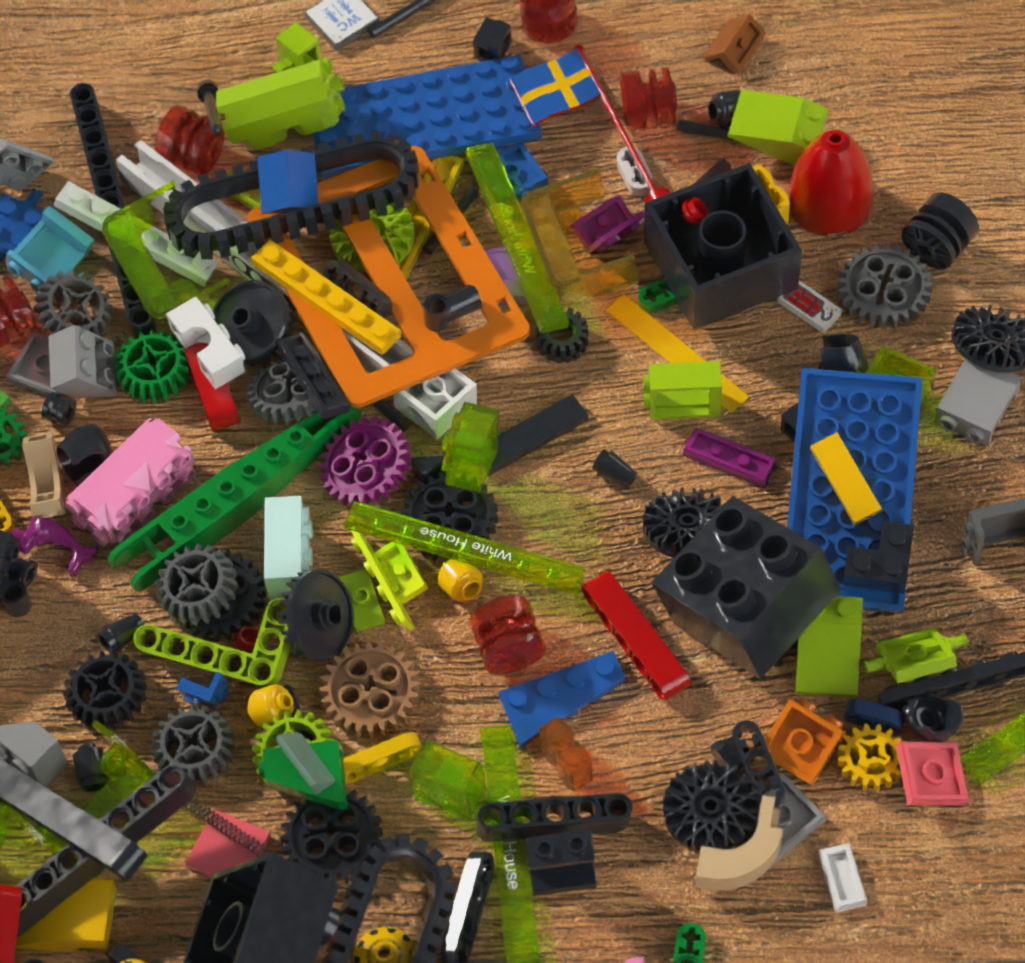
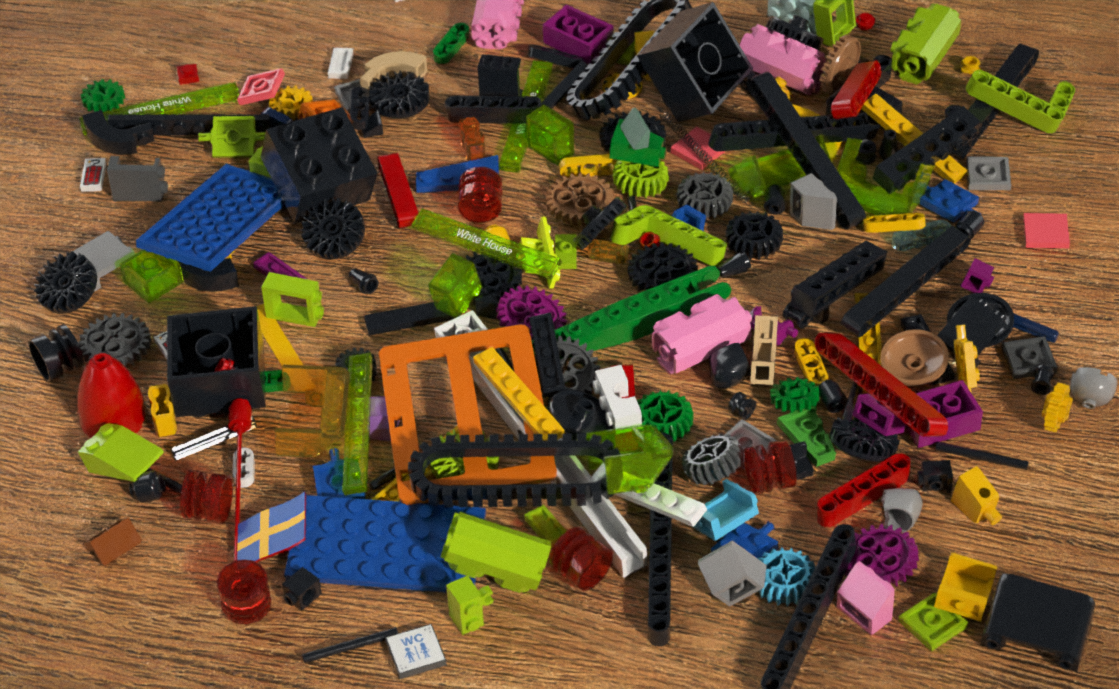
camera: 165 degrees left, 15 degrees down
light grey slope [49,325,117,397] -> none
dark grey gear [155,543,238,626] -> none
piece [197,80,222,135] -> none
yellow head [247,684,294,727] -> none
blue slope [257,149,319,214] -> none
light aqua brick [264,496,313,602] -> none
black beam [323,260,392,318] -> none
black piece [424,284,482,332] -> none
magenta bracket [570,194,645,254] -> none
yellow tile [810,432,882,526] -> none
black piece [818,334,869,373] -> none
black brick [843,521,914,594] -> none
black hair [902,694,963,742] -> none

